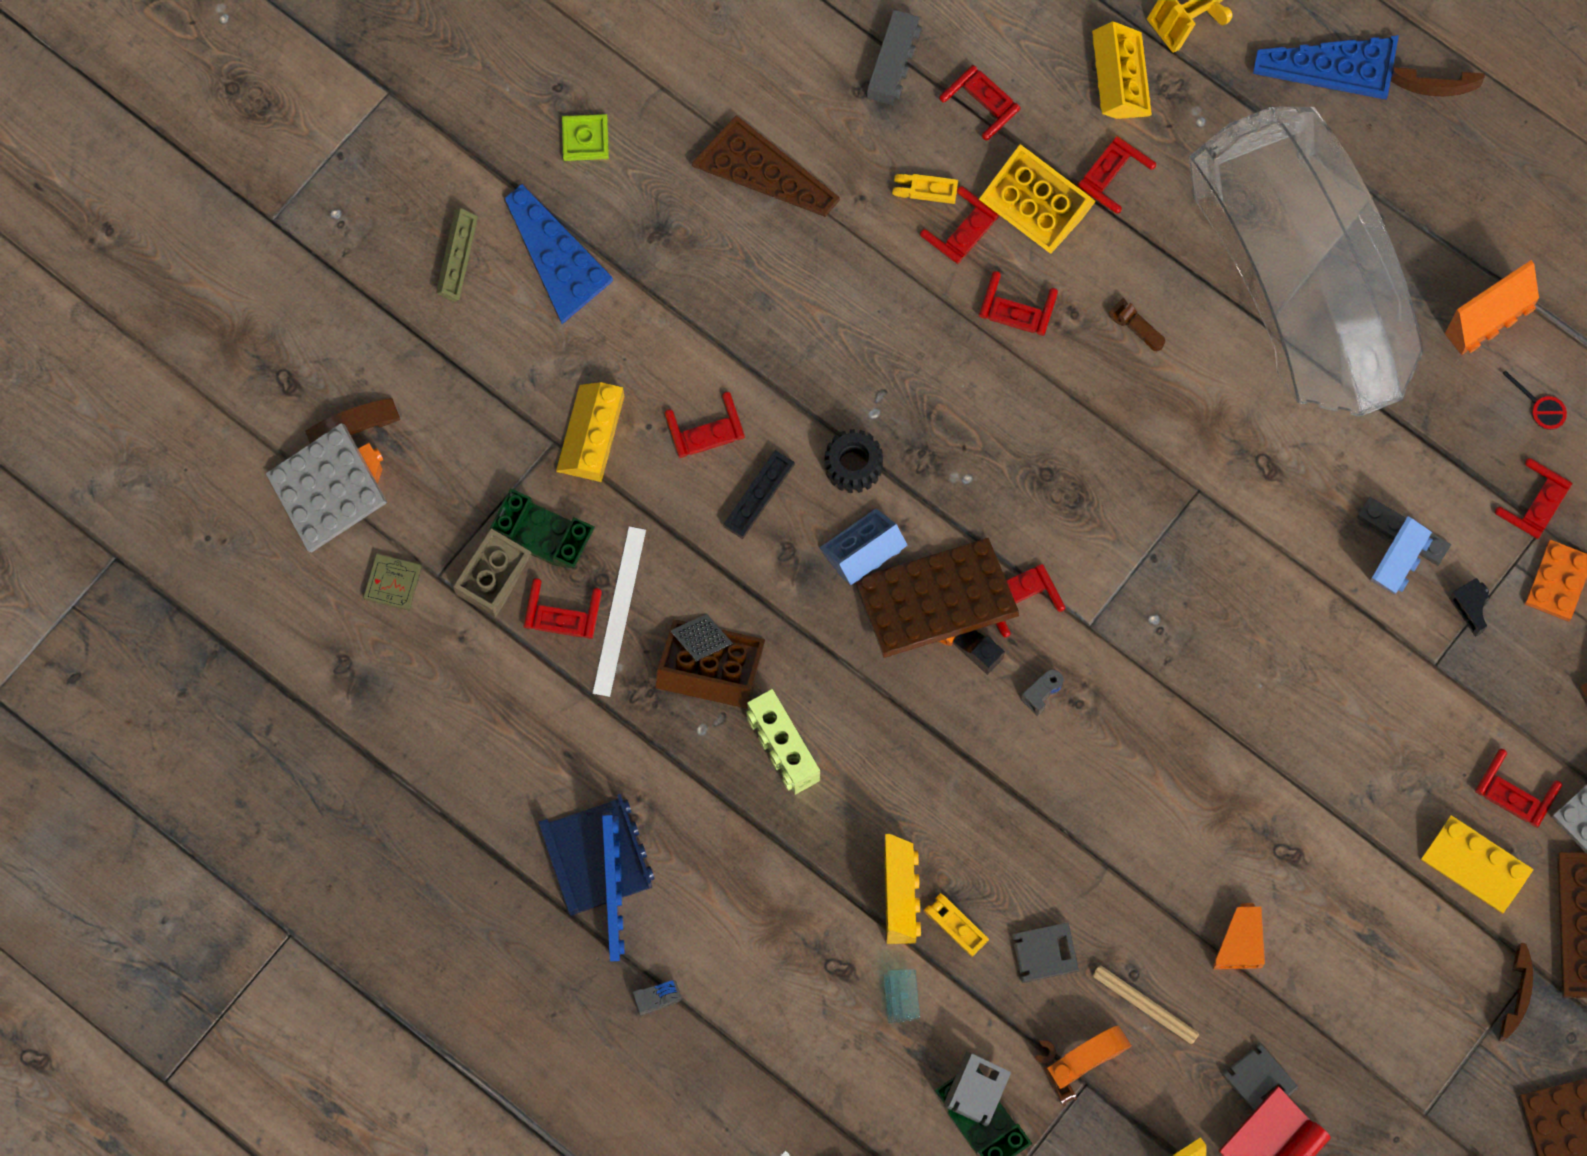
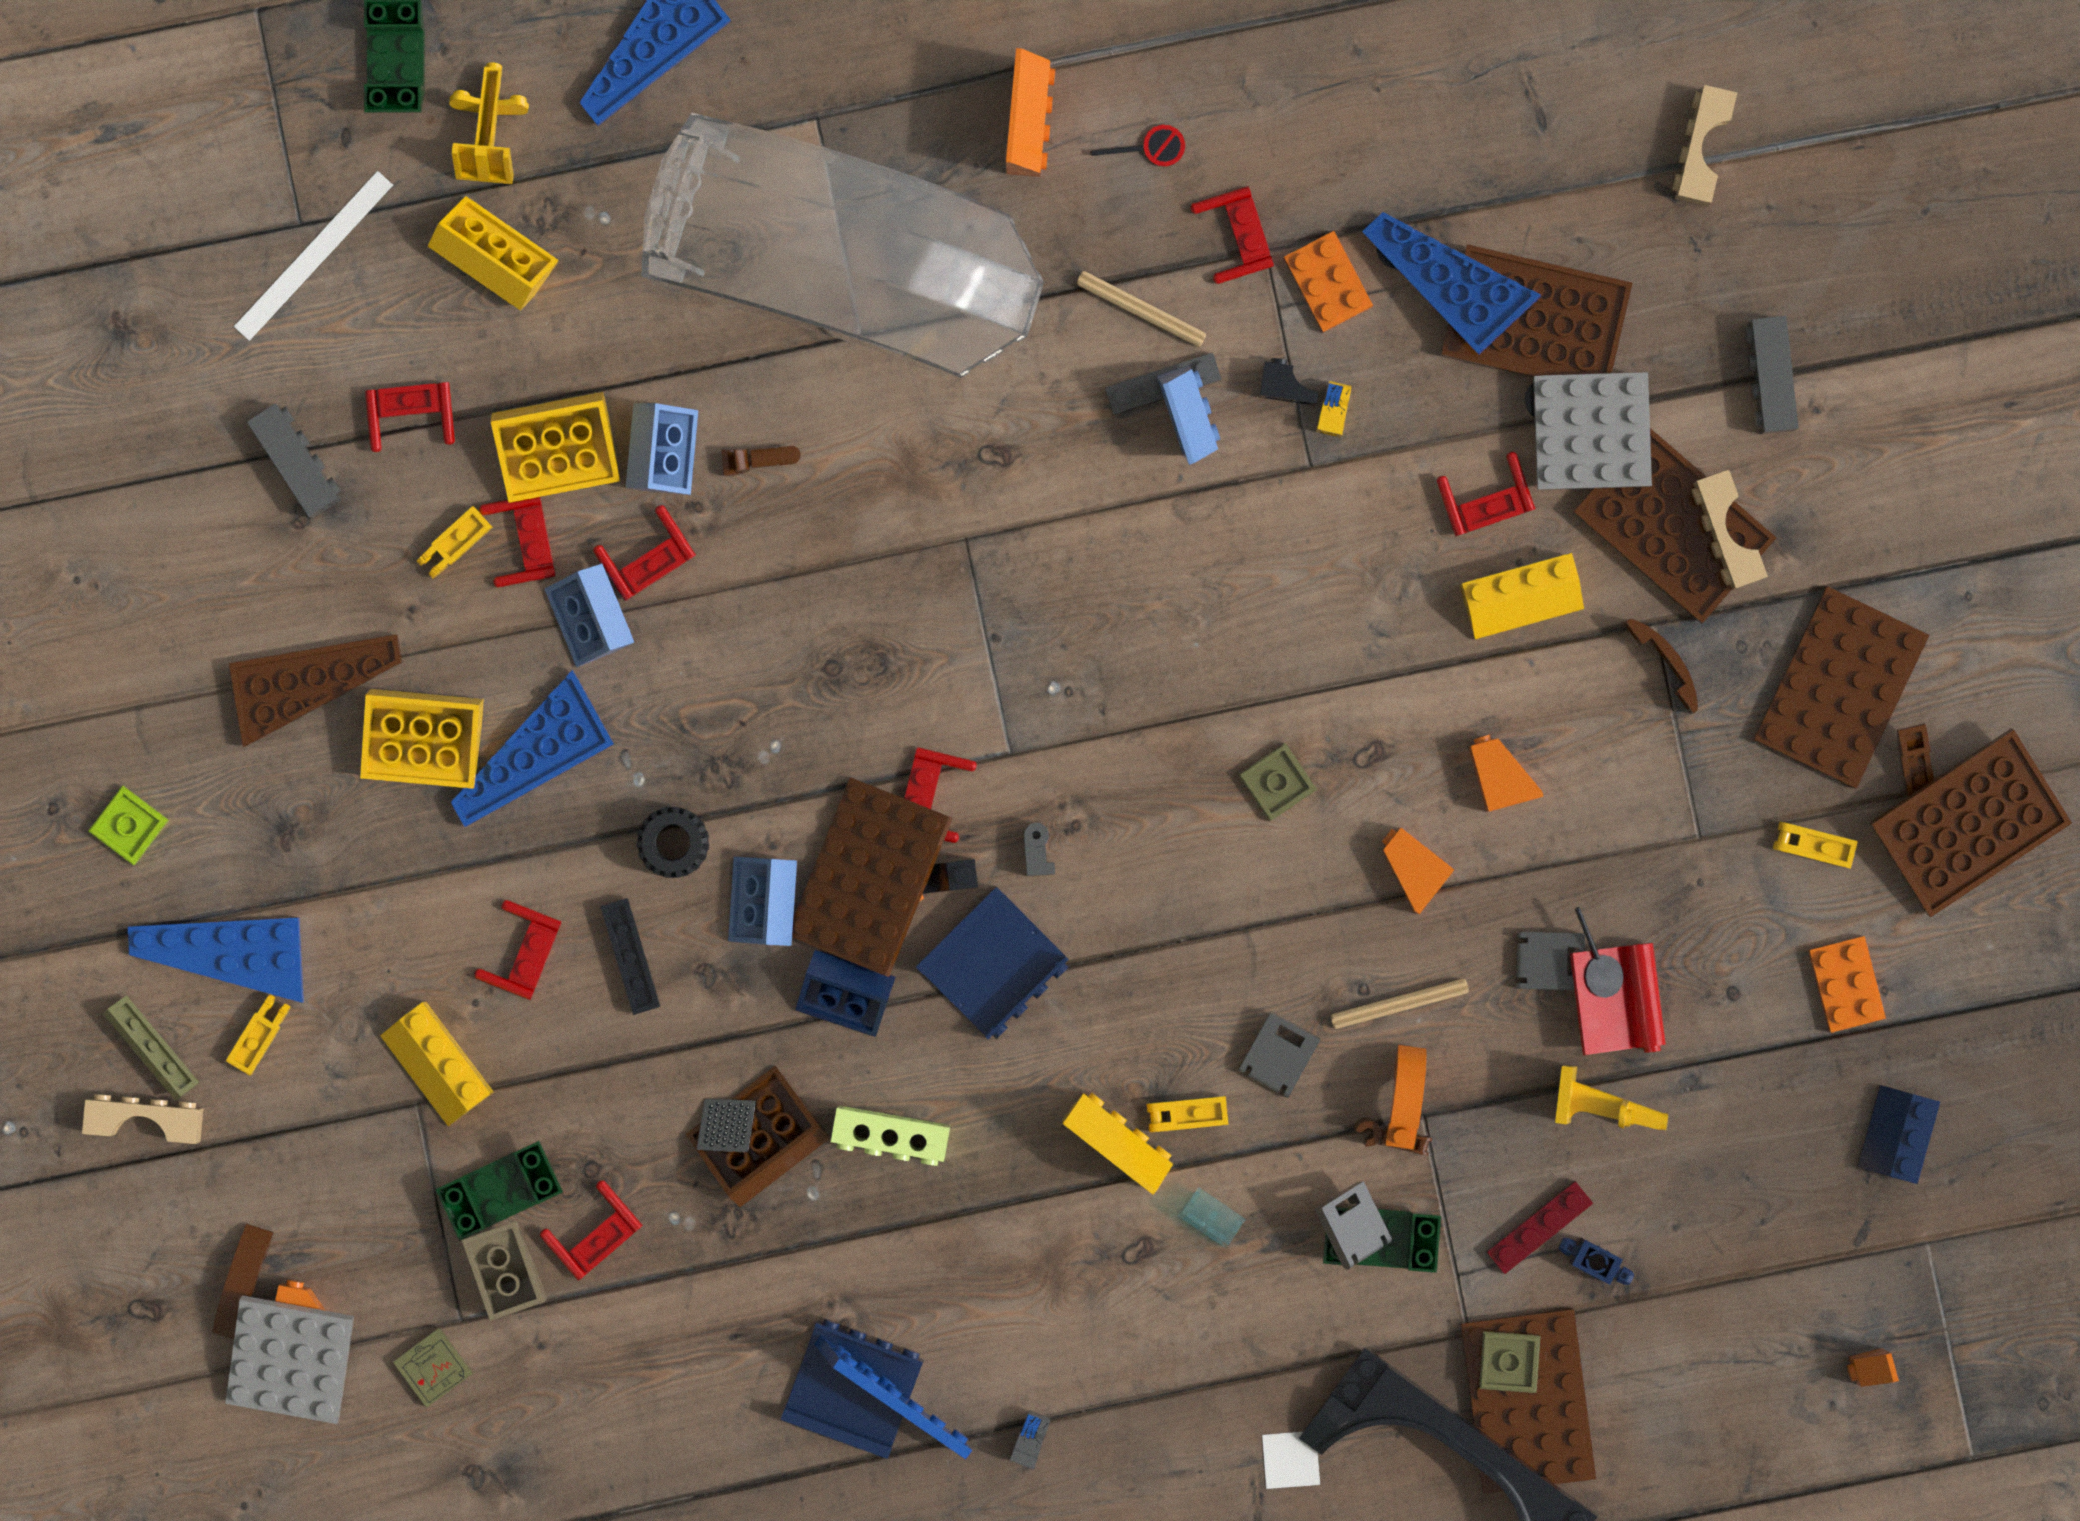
camera: 50 degrees left, 15 degrees up
white sticker [593,527,646,697] -> none
red plate [1077,136,1156,214] -> none
none -> tan arch [82,1094,203,1144]
none -> yellow hinge [226,994,291,1076]
none -> yellow slope [360,689,484,789]
none -> blue wing [451,670,614,827]
none -> medium blue slope [545,564,634,667]
none -> medium blue slope [626,403,698,495]
none -> dark blue slope [795,950,896,1037]
none -> dark blue panel [916,887,1069,1039]
none -> tan axle [1077,271,1206,347]
none -> olive tile [1238,743,1317,821]
none -> yellow leg [1316,381,1351,438]
none -> orange slope [1468,735,1544,812]
none -> piece [1575,907,1623,998]

